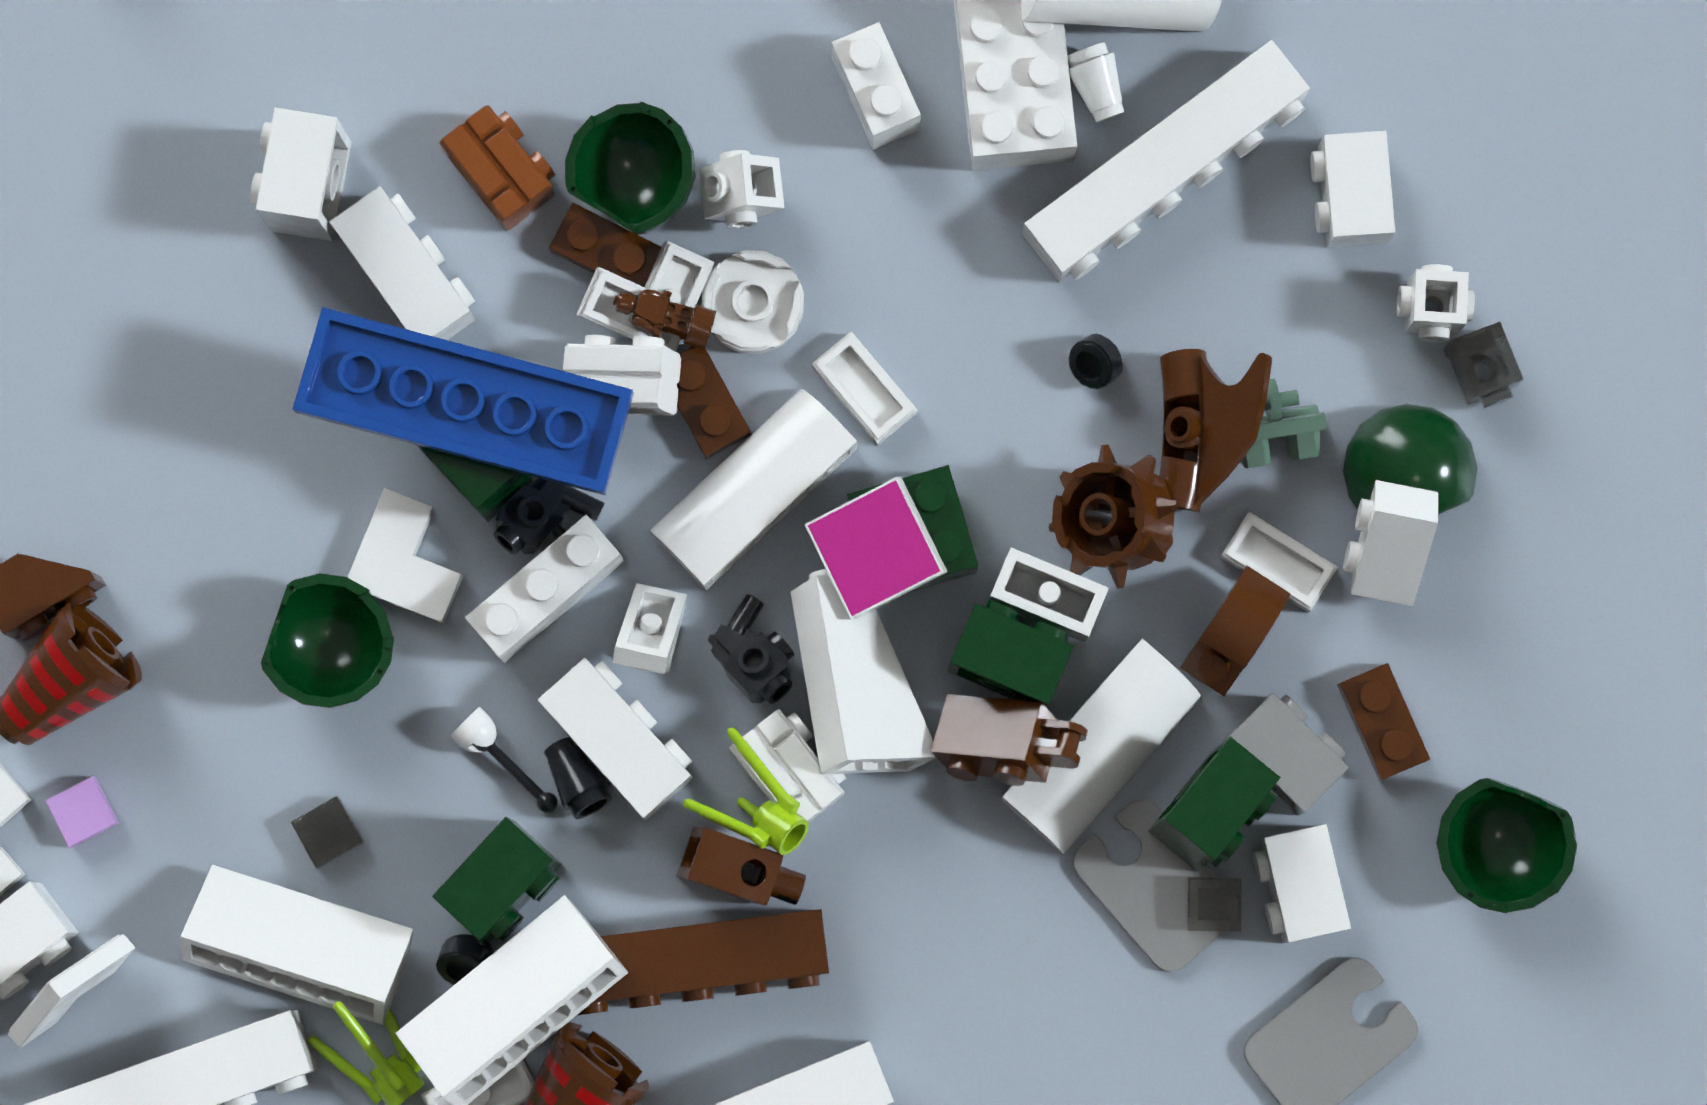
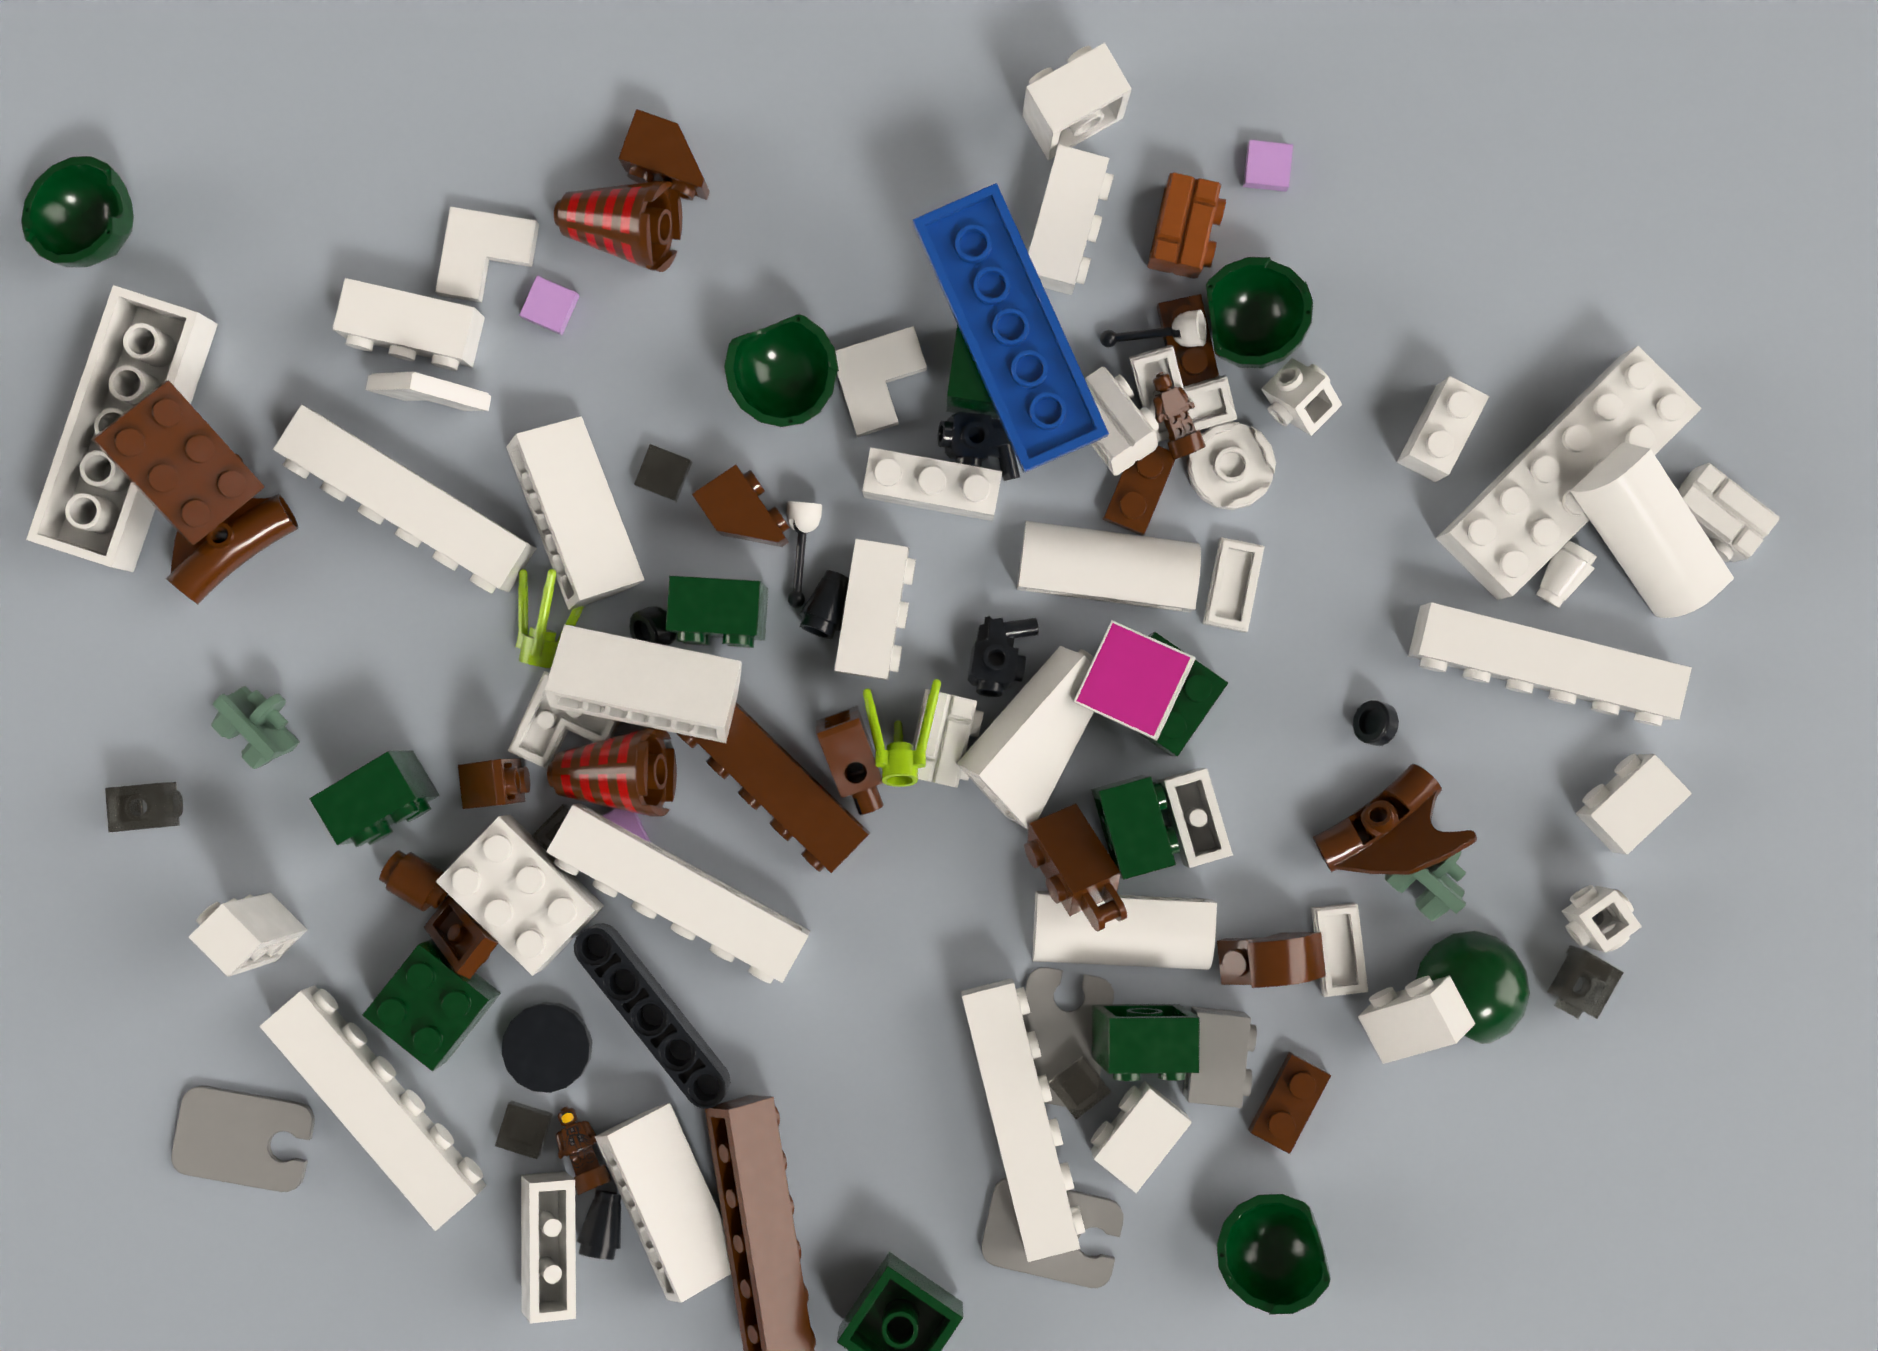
camera: 50 degrees right, 5 degrees up
white slope [612,583,687,674] -> none
reddish brown brick [1048,444,1178,589] -> none
none -> reddish brown slope [692,464,790,547]
none -> white brick [961,978,1085,1262]
none -> hinge [1100,310,1207,348]
none -> lavender tile [1243,140,1293,192]

